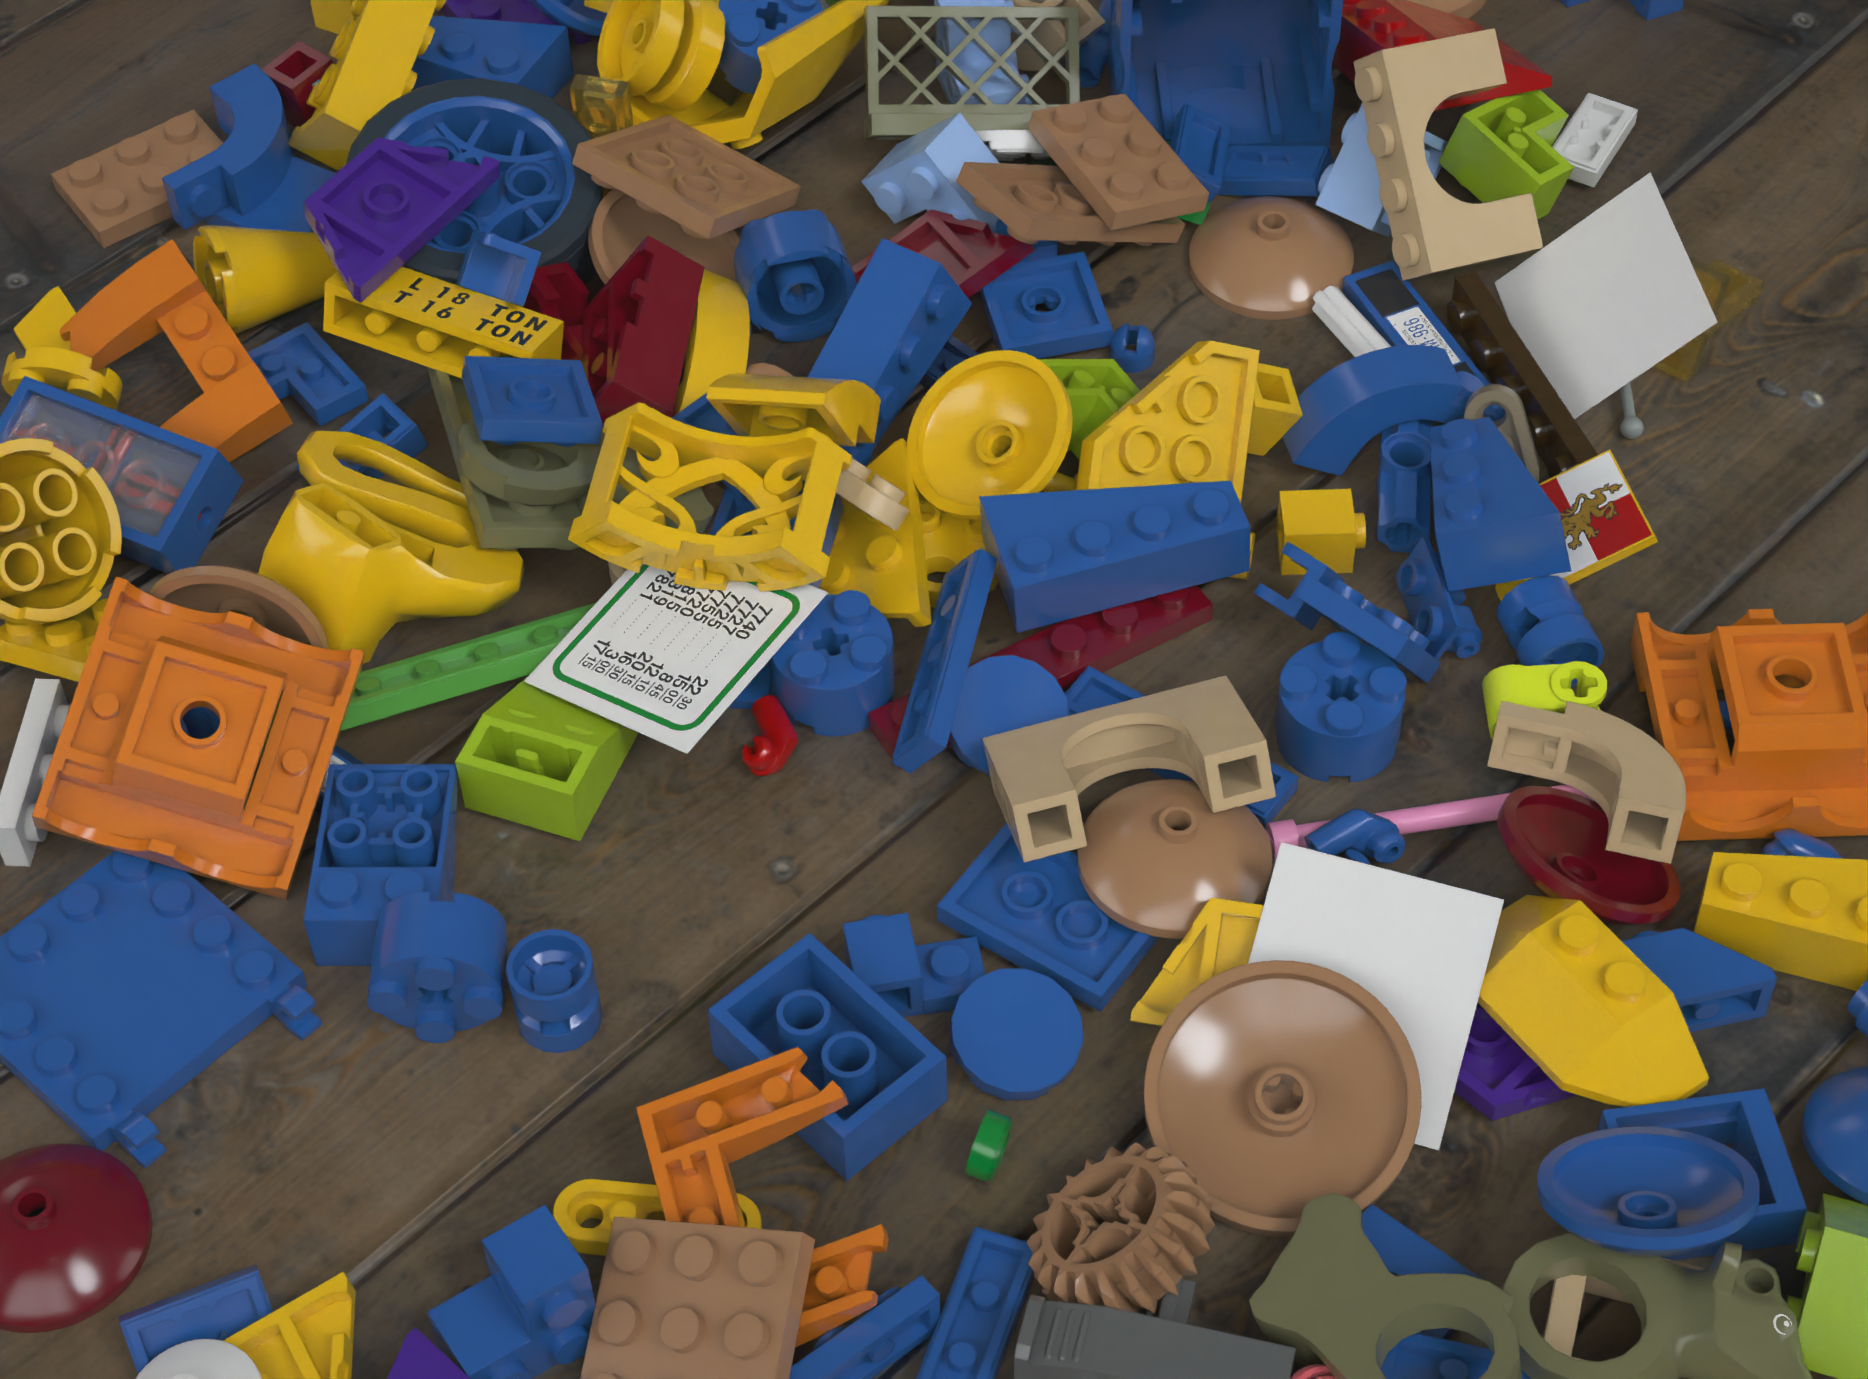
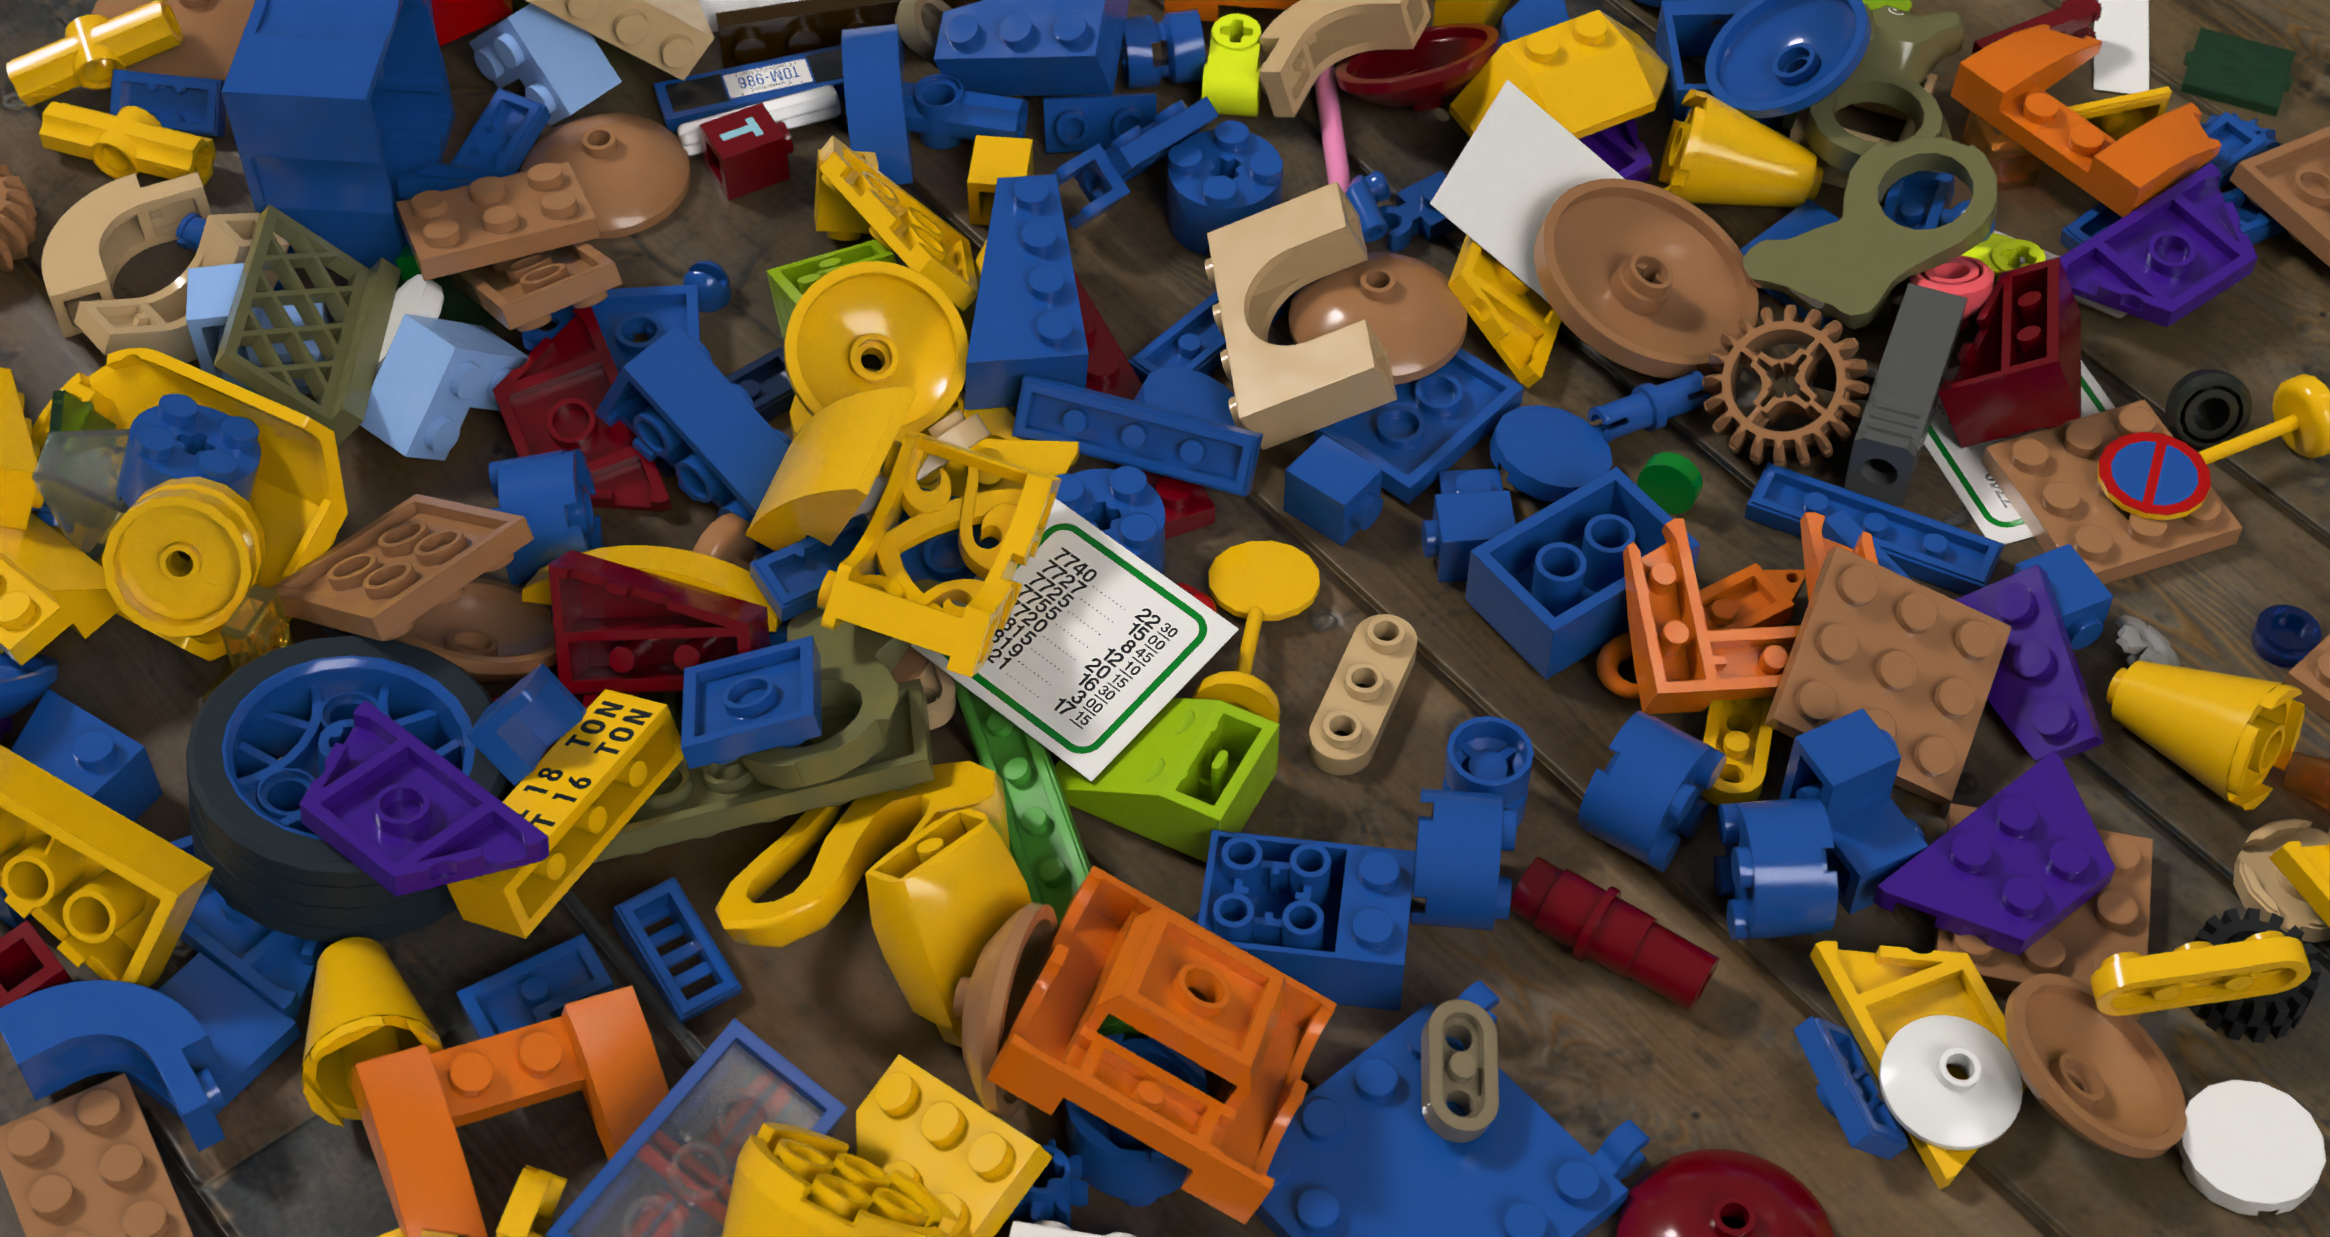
camera: 85 degrees left, 0 degrees up
none -> dark red brick [700,103,794,201]
none -> yellow piece [1191,541,1320,723]
none -> blue brick [1283,434,1383,546]
none -> tan plate [1308,614,1417,775]
none -> dark tan plate [1421,999,1499,1143]
none -> dark red piece [1510,856,1720,1012]
none -> blue brick [1578,711,1727,872]
none -> blue pin [1588,370,1711,443]
none -> orange plate [1596,563,1806,699]
none -> yellow cone [1658,89,1824,208]
none -> blue brick [1713,798,1838,941]

